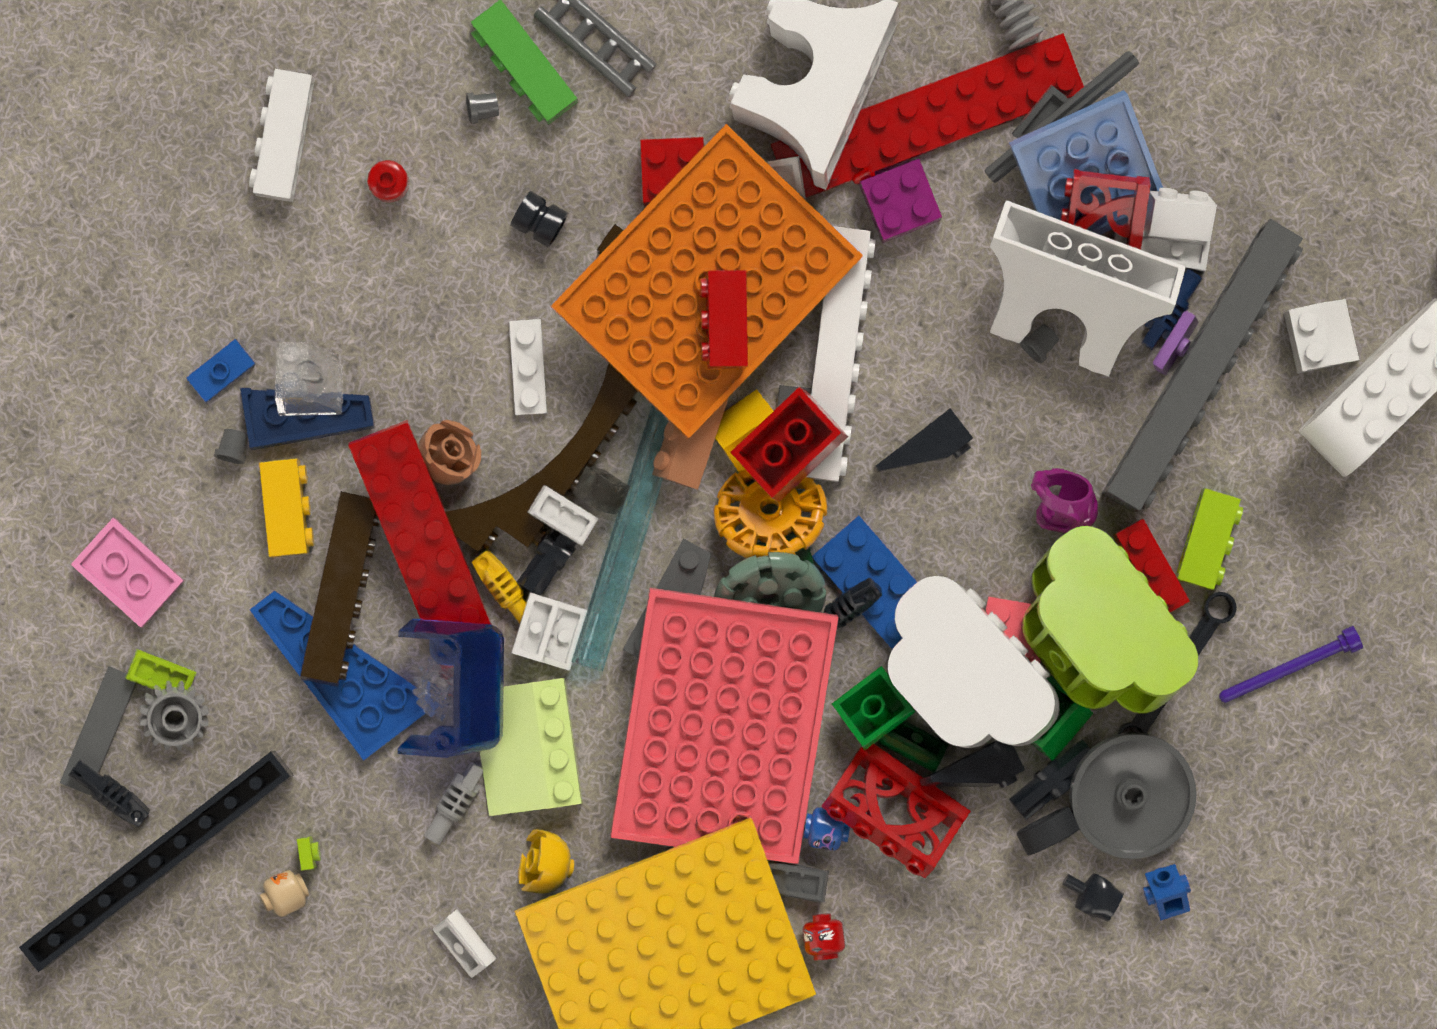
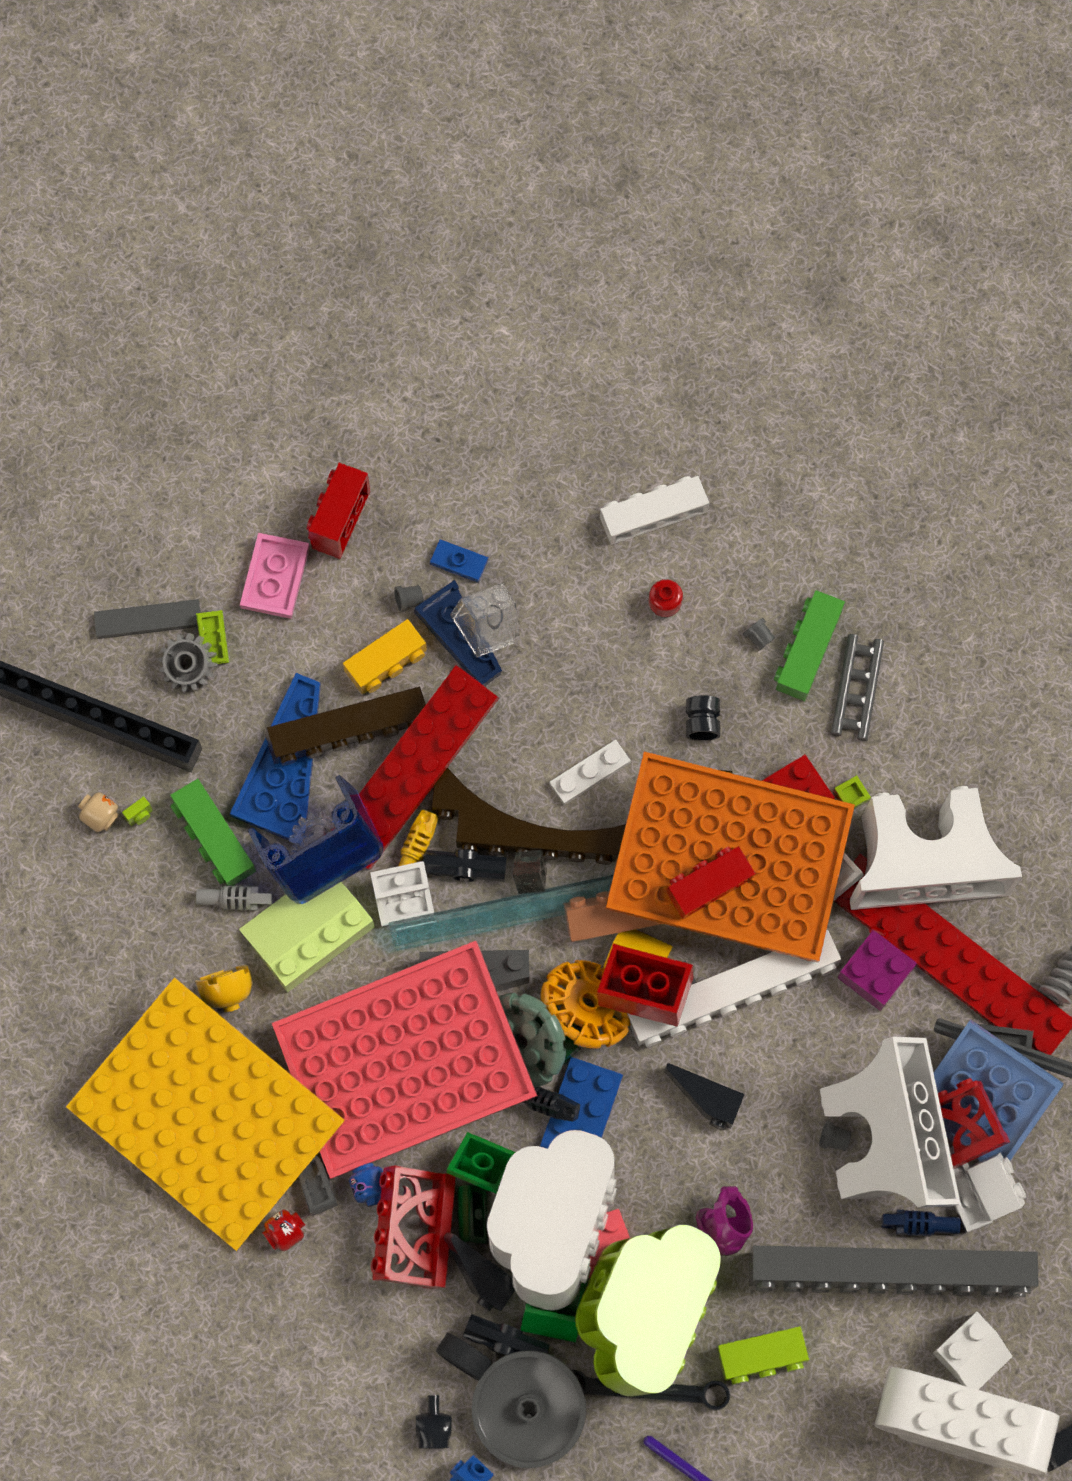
camera: 60 degrees right, 15 degrees down
black hinge [68,759,150,827] -> none
nougat cylinder [418,420,481,485] -> none
white brick [433,909,496,978] -> none
white plate [527,486,598,546] -> none
red brick [1113,519,1190,612] -> none
medium lavender plate [1153,311,1199,376] -> none
none -> bright green brick [170,778,256,886]
none -> red brick [306,462,370,559]
none -> lime plate [833,775,871,809]

